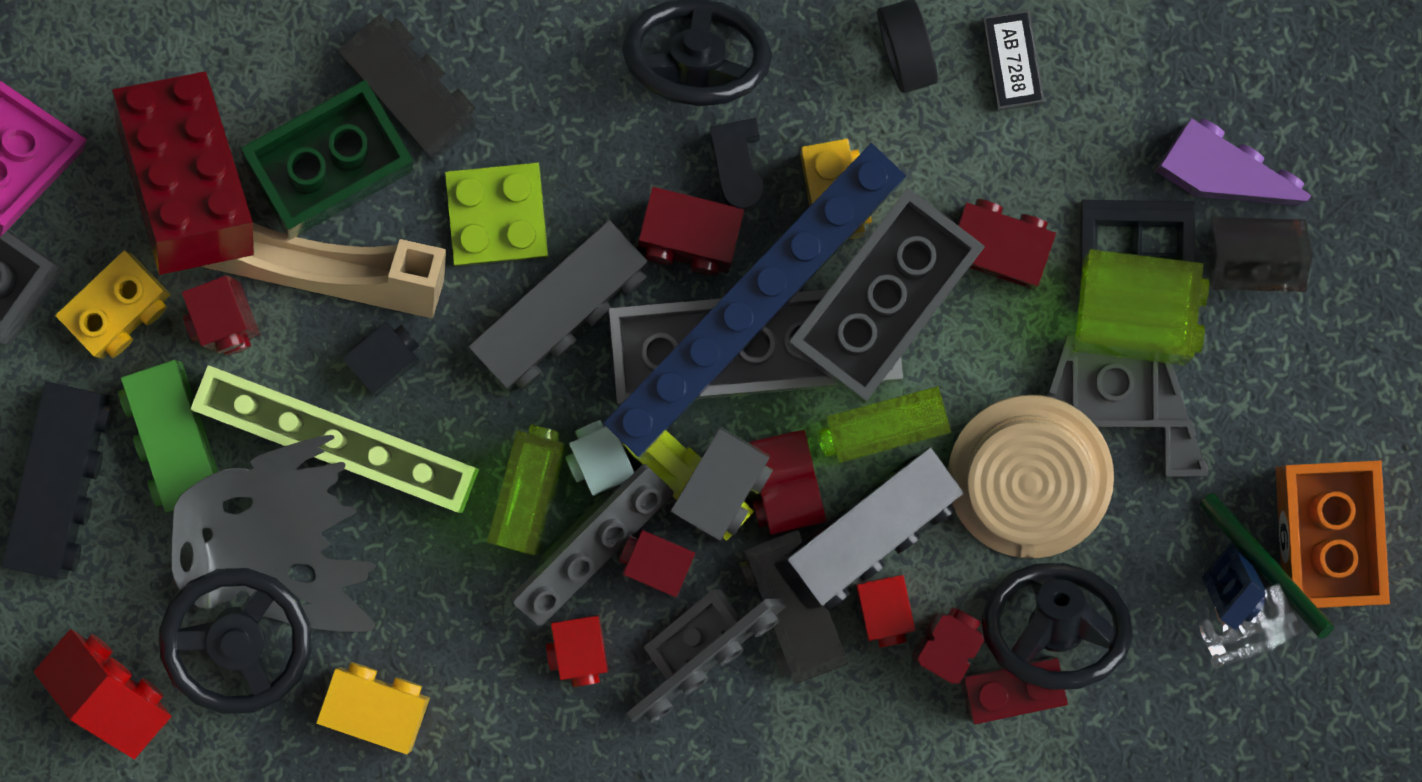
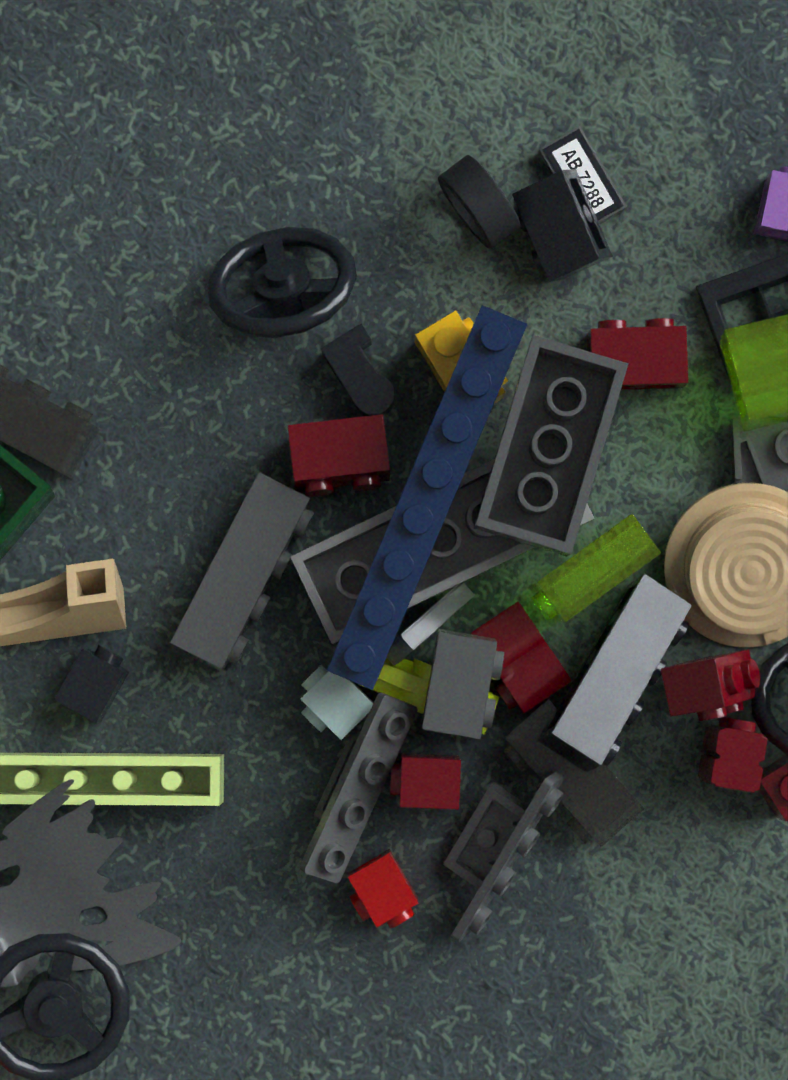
camera: 20 degrees left, 0 degrees up
yellow brick [316,662,430,755] -> none
lime plate [445,163,548,267] -> none
clear neon green brick [487,424,568,555] -> none
red brick [855,574,916,648] -> none
none -> dark grey tile [387,582,474,666]
none -> black brick [512,169,613,282]
none -> dark red brick [661,649,760,721]

